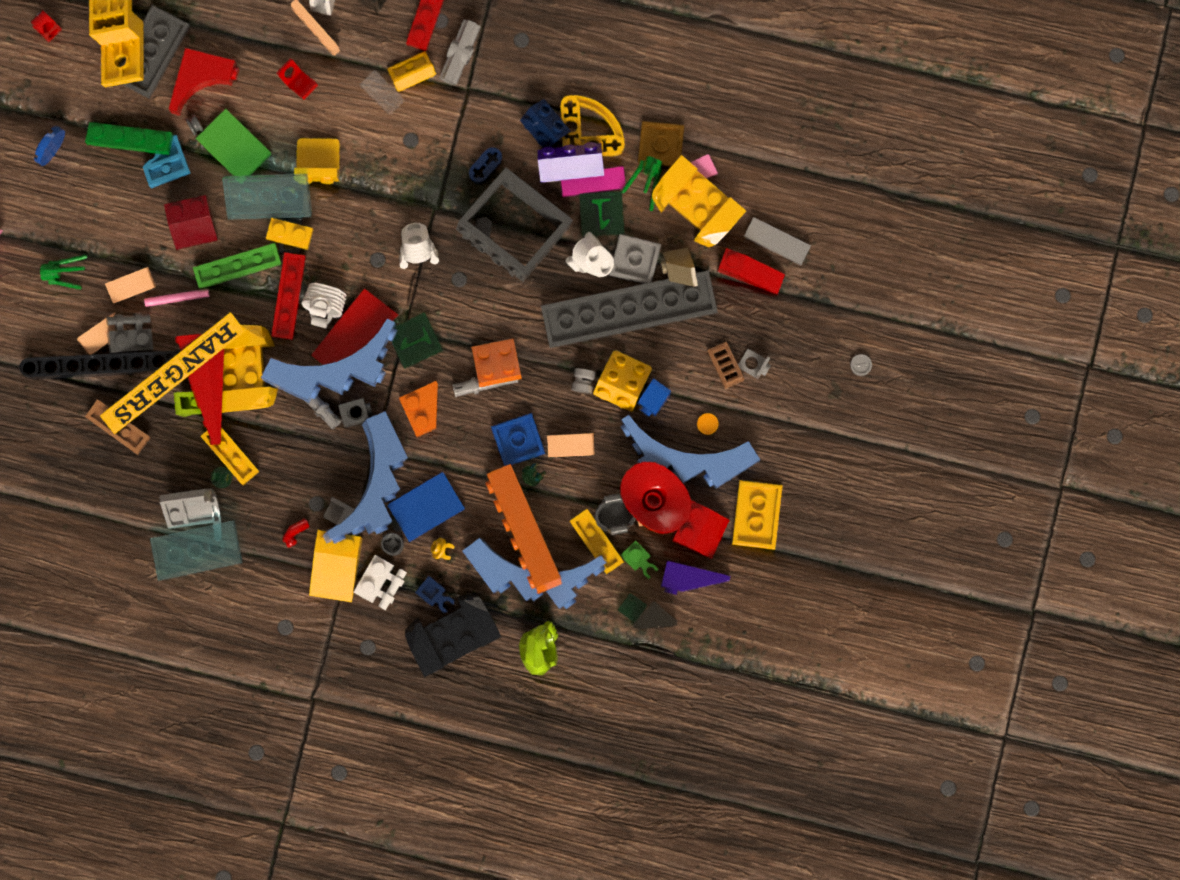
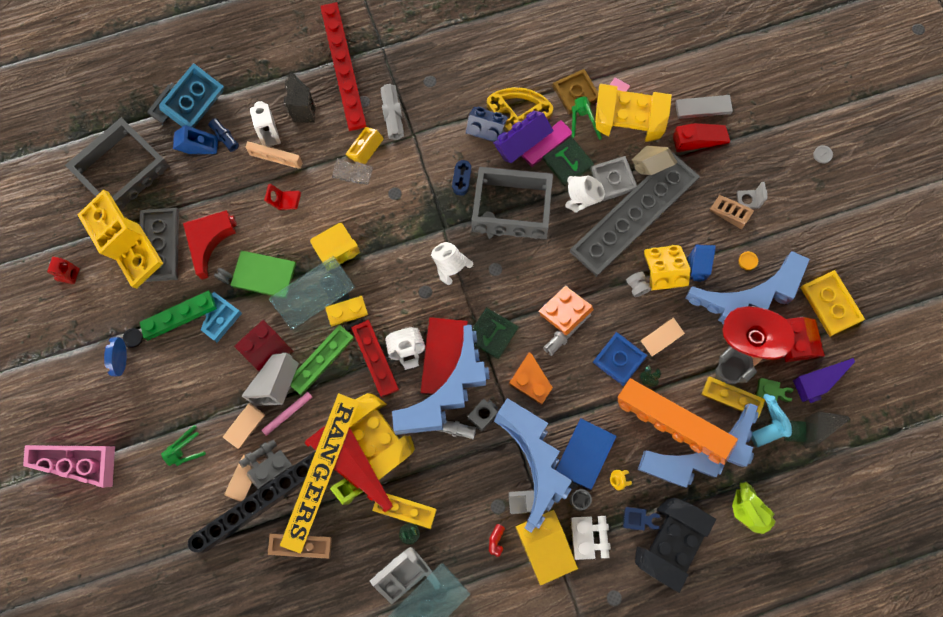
camera: 30 degrees left, 10 degrees down
none -> black piece [123,328,143,348]
none -> light grey slope [242,353,299,406]
none -> medium azure piece [751,394,792,448]

